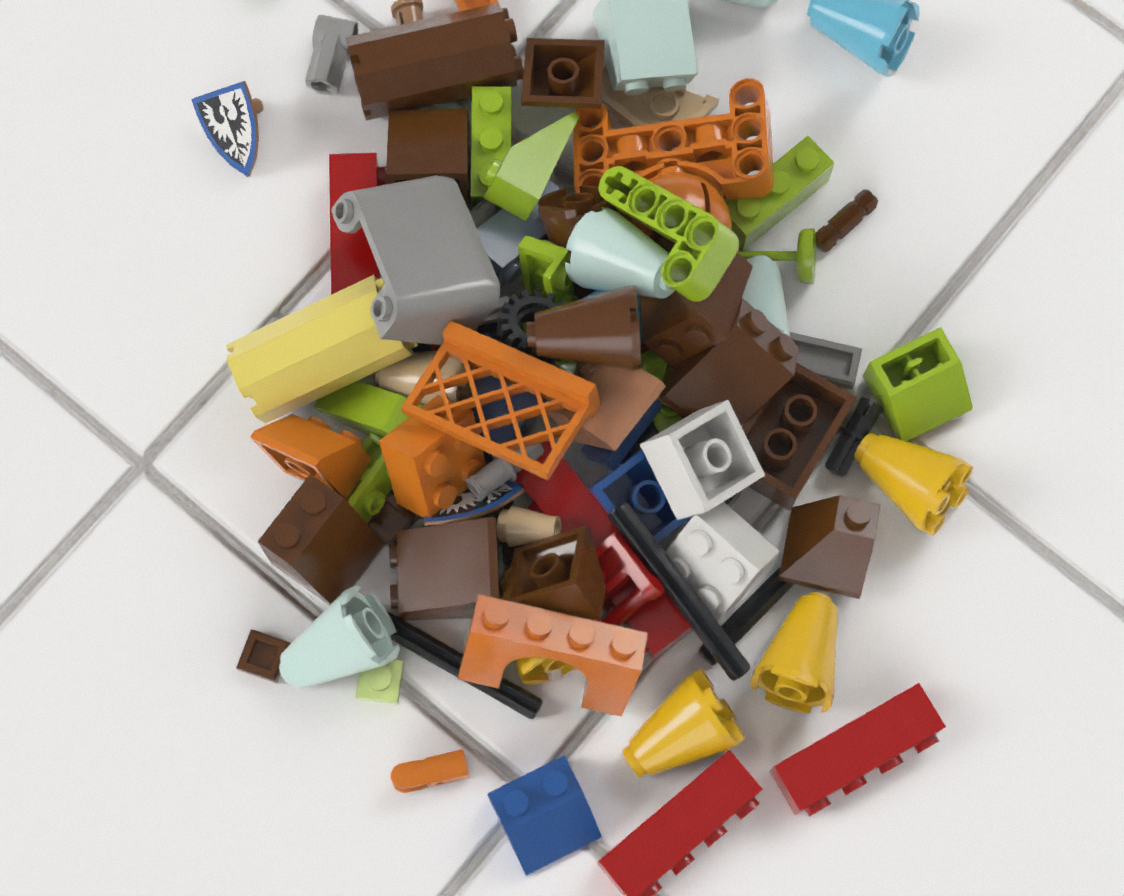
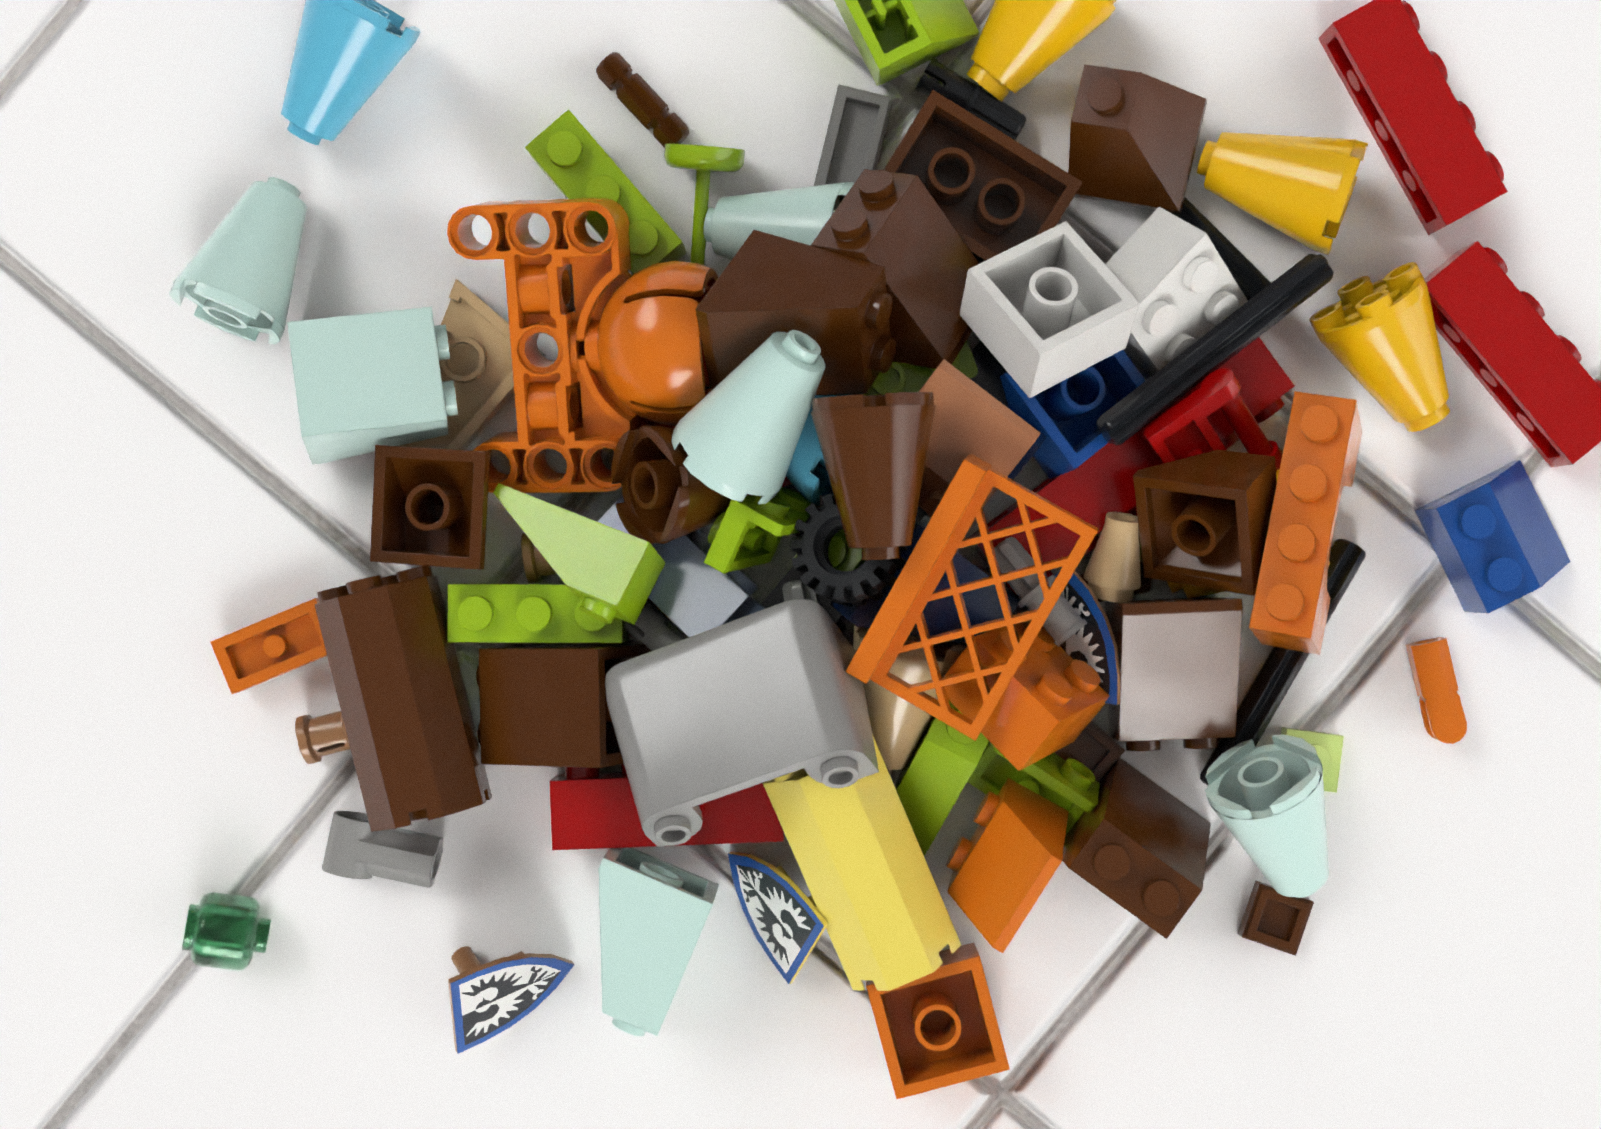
camera: 90 degrees left, 15 degrees up
lime beam [599,166,739,302] -> none
none -> light aqua slope [598,847,719,1037]
none -> shield [728,851,828,984]
none -> orange brick [865,942,1010,1100]

